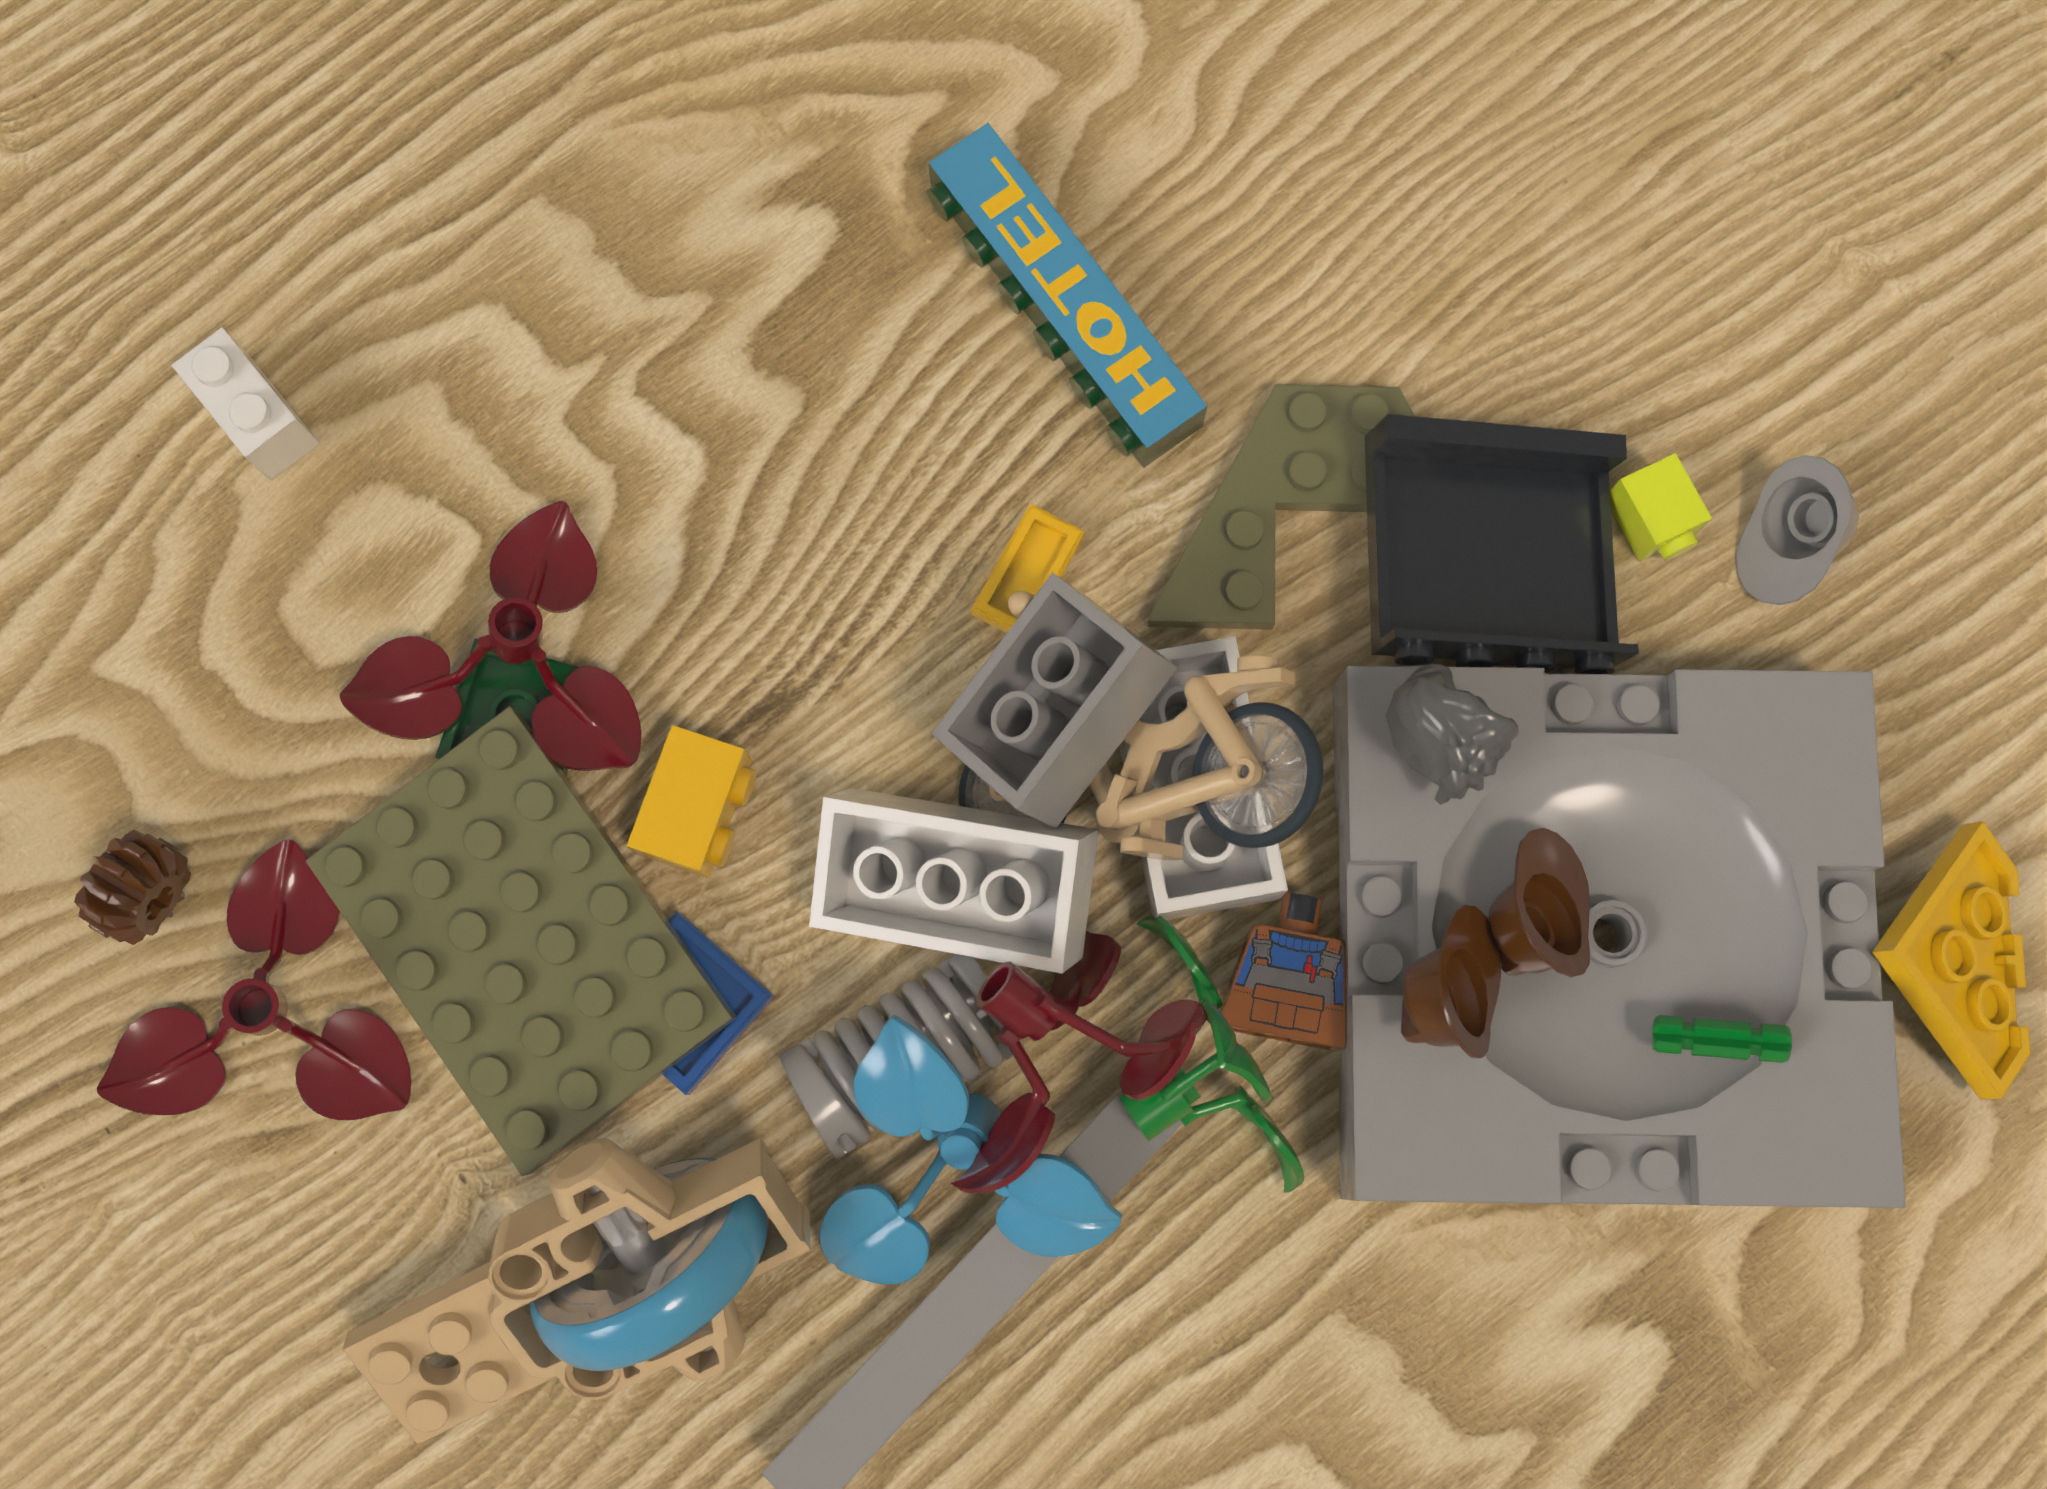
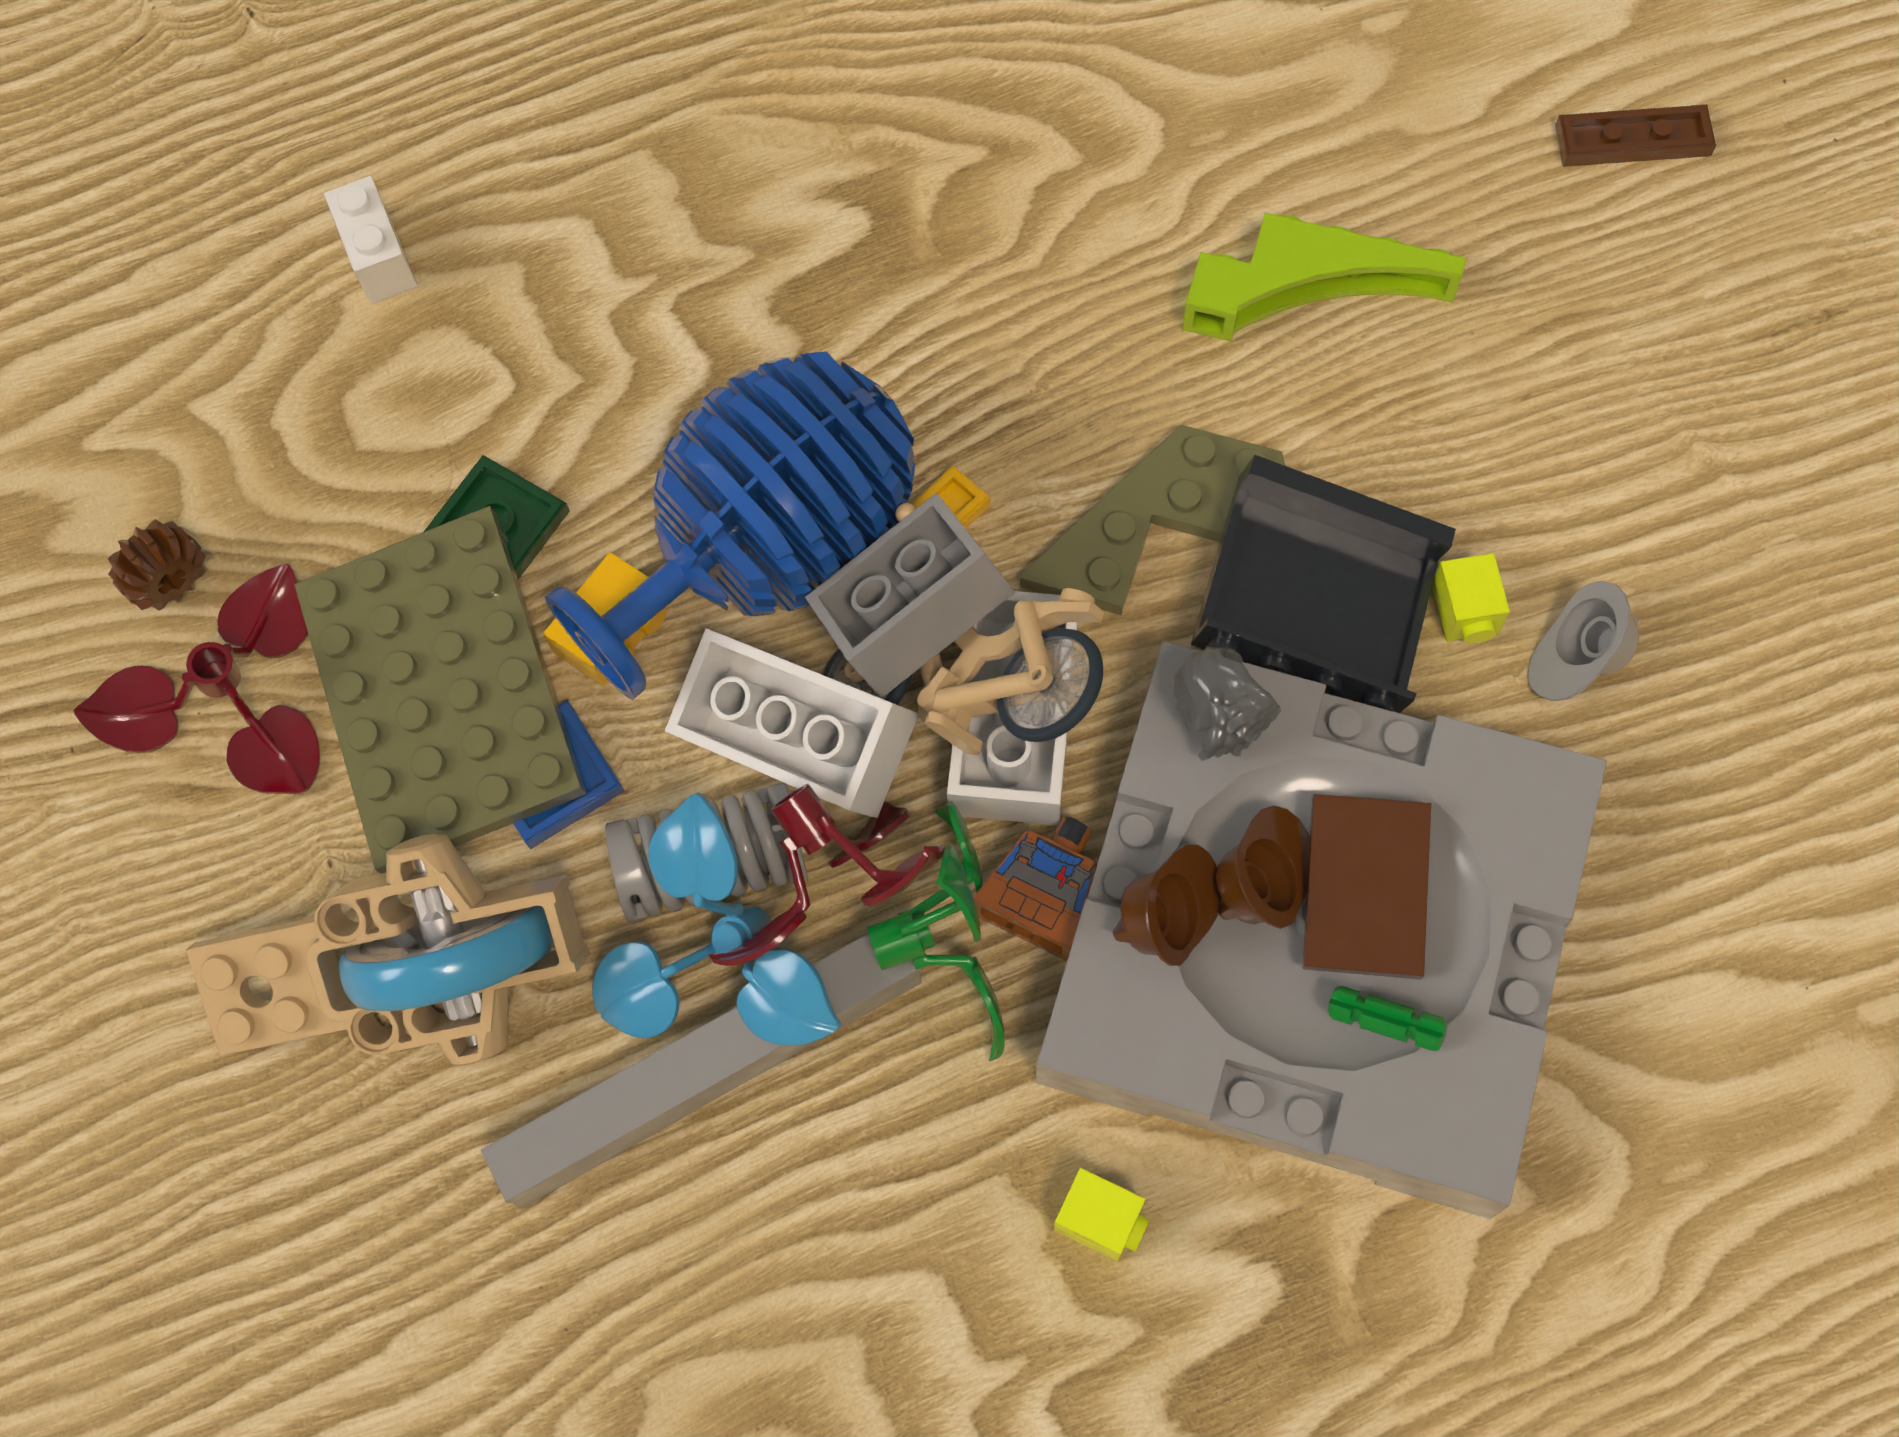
camera: 20 degrees right, 10 degrees down
dark red plant [339,501,642,771] -> none
brick [927,123,1207,468] -> none
yellow plate [1872,821,2031,1099] -> none
none -> blue plant [545,351,915,700]
none -> neon yellow brick [1054,1167,1150,1262]
none -> lime arch [1182,212,1466,342]
none -> reddish brown tile [1302,794,1431,980]

